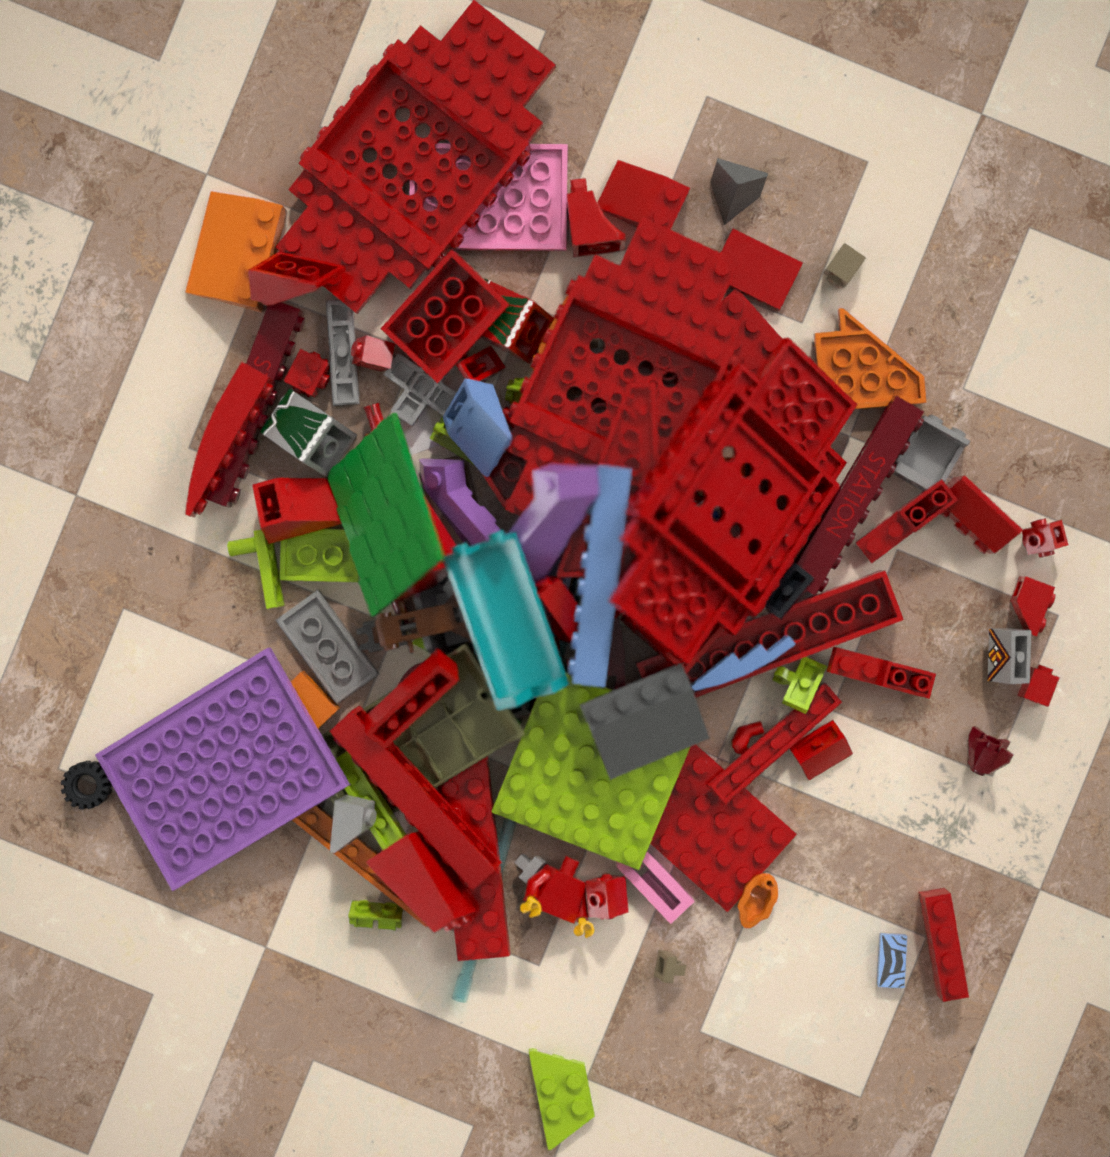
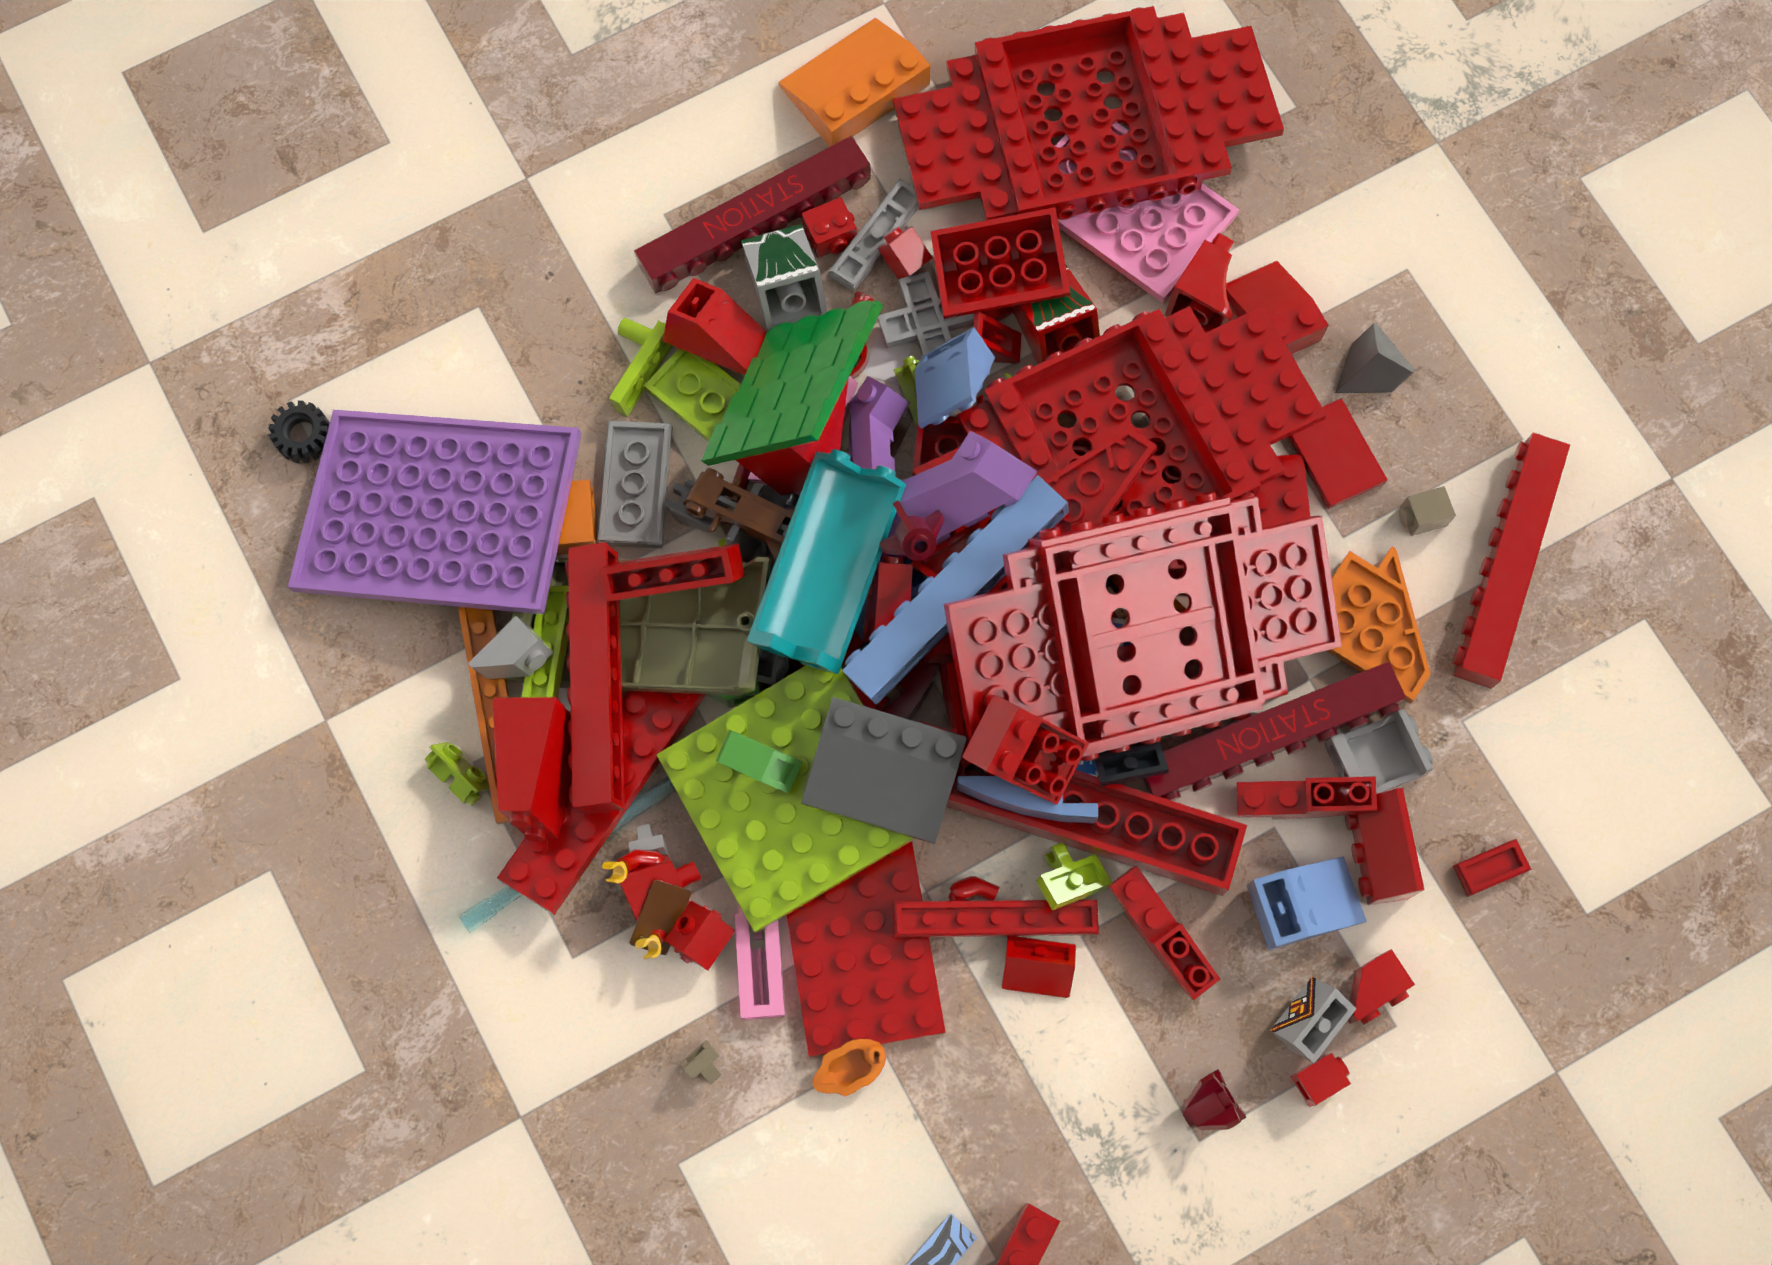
camera: 40 degrees right, 15 degrees down
red slope [185,361,274,517] -> none
red slope [248,251,346,306] -> none
lime wing [529,1048,595,1150] -> none
red brick [1022,518,1068,558] -> none
none -> reddish brown sticker [629,880,691,955]
none -> bright green slope [716,729,803,793]
none -> dark red brick [879,500,945,563]
none -> red slope [962,694,1089,805]
none -> medium blue slope [1247,856,1367,951]
none -> red brick [1452,432,1570,689]
none -> red tile [1453,839,1532,897]

